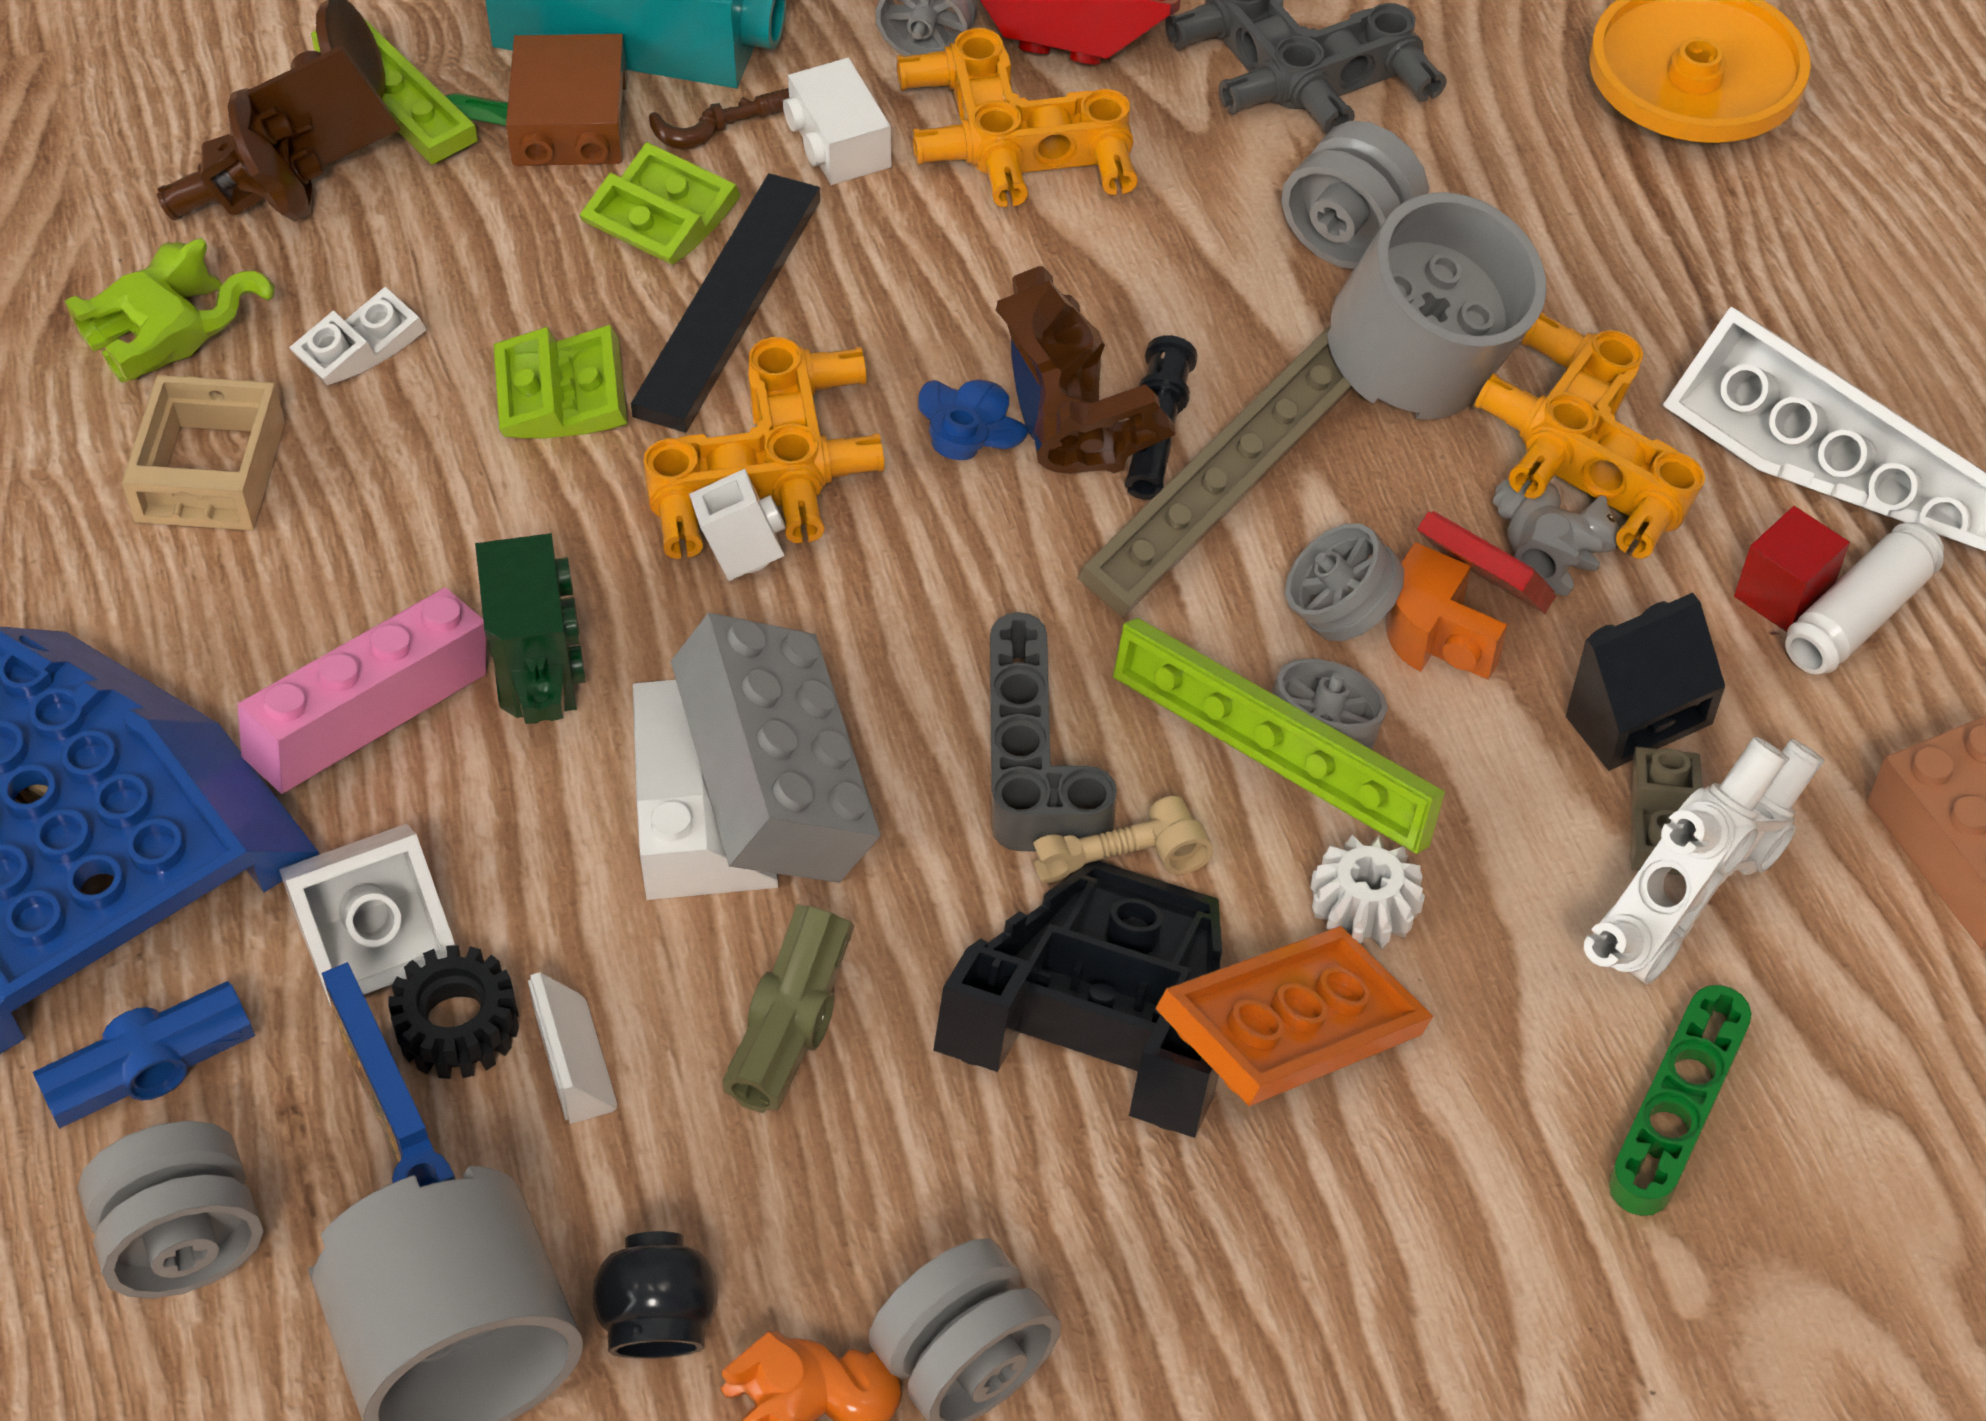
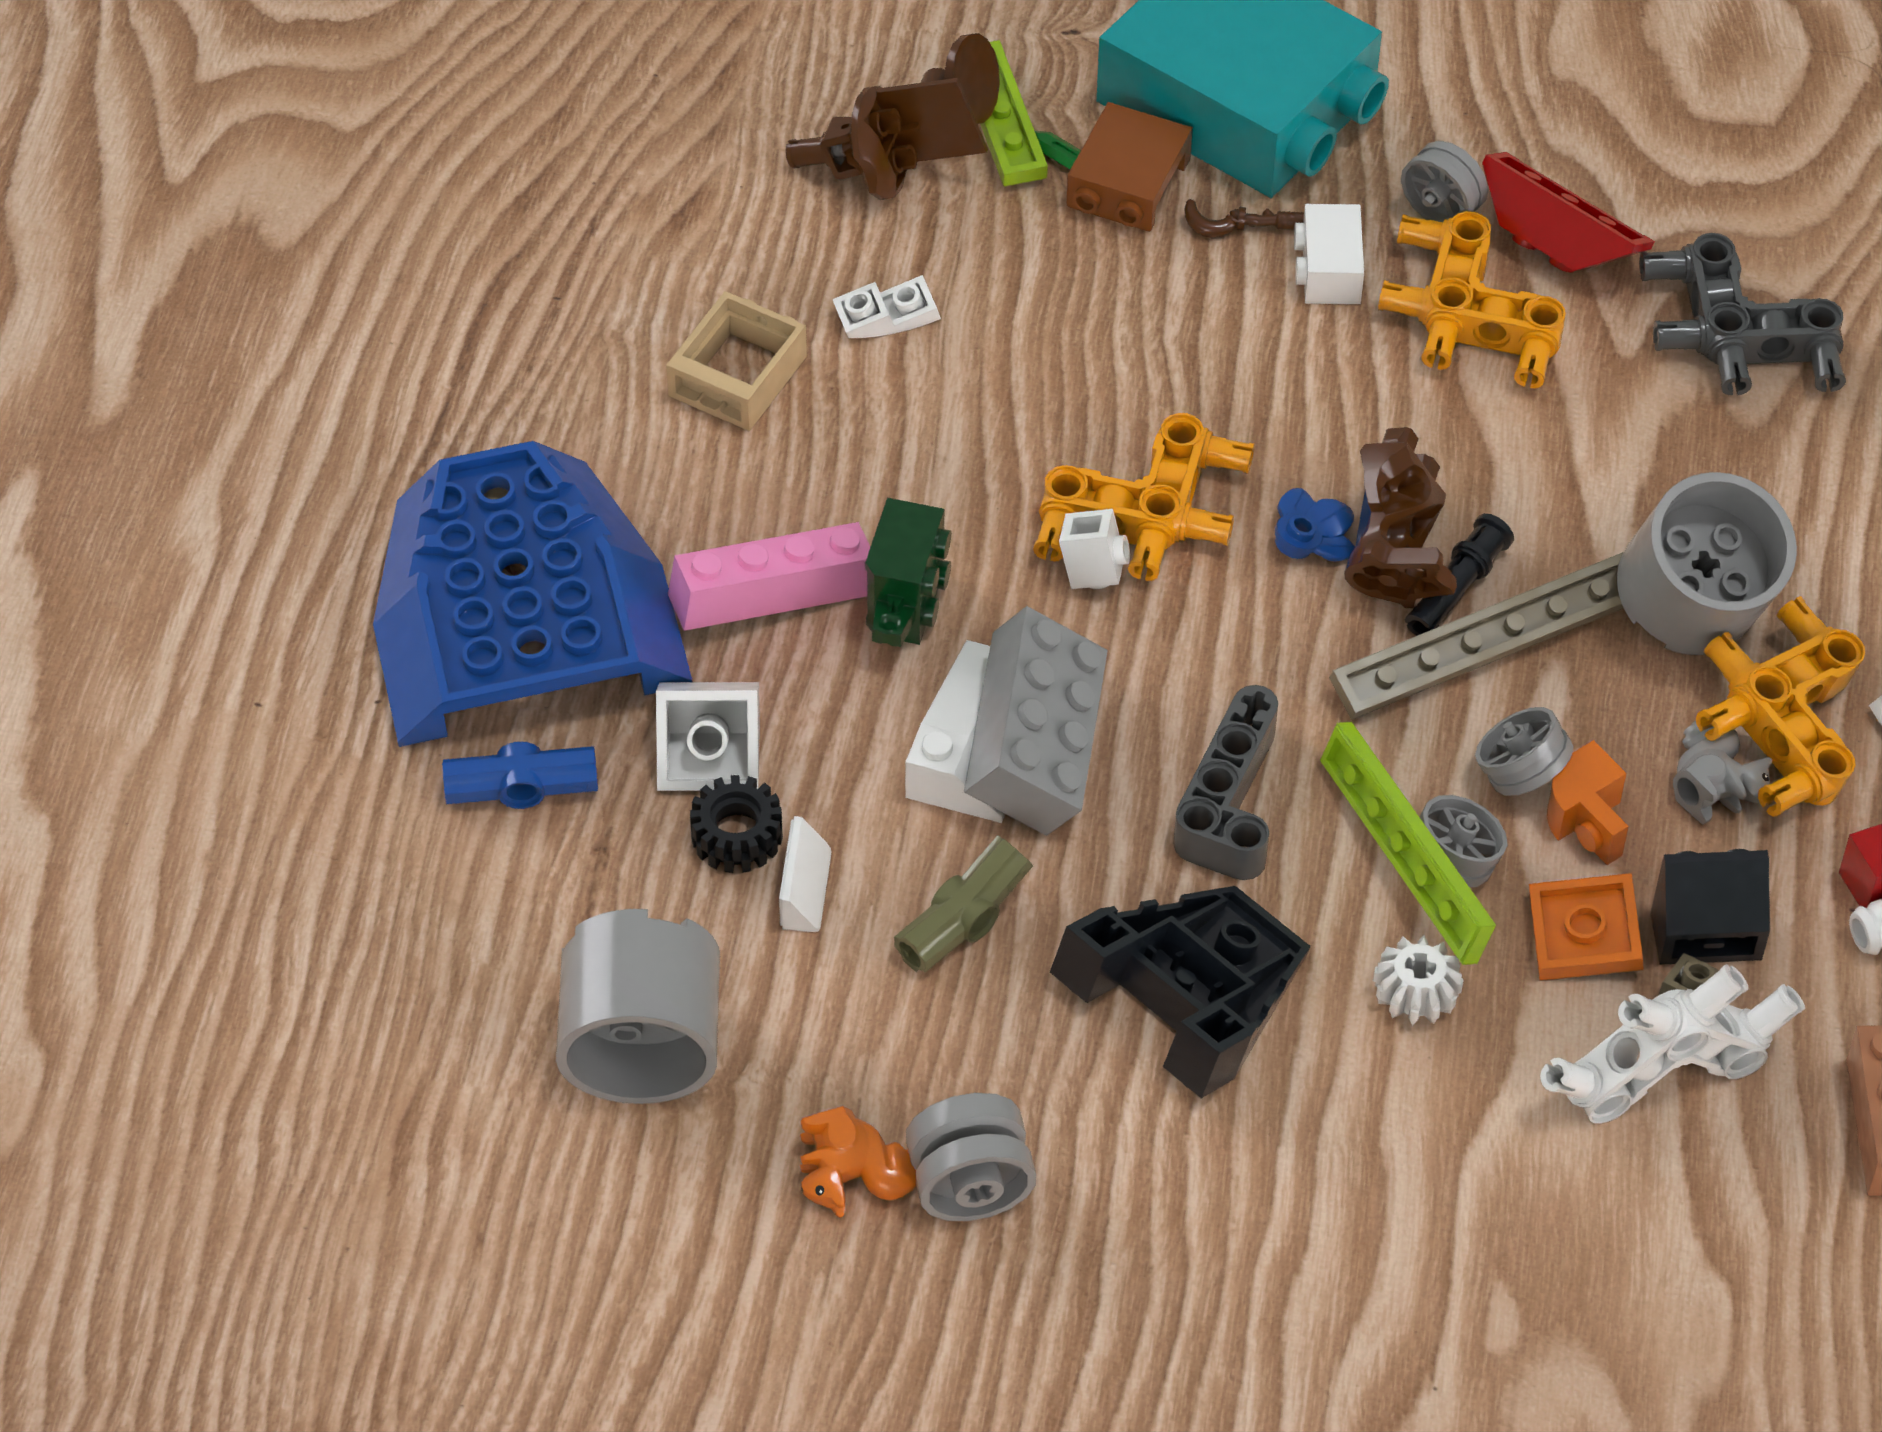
camera: 25 degrees right, 0 degrees up
lime animal [64,238,275,383] -> none
light grey wheel [77,1121,264,1299] -> none
blue tile [321,962,455,1187] -> none
lime slope [493,325,627,439] -> none
lime slope [579,142,741,265] -> none
black piece [592,1231,718,1359] -> none
black tile [631,173,820,433] -> none
tan brick [1033,796,1213,883] -> none
orange plate [1155,926,1433,1106] -> none
light grey wheel [1281,121,1429,269] -> none
red tile [1417,511,1556,614] -> none
green beam [1609,985,1752,1216] -> none
none -> orange plate [1529,873,1644,981]

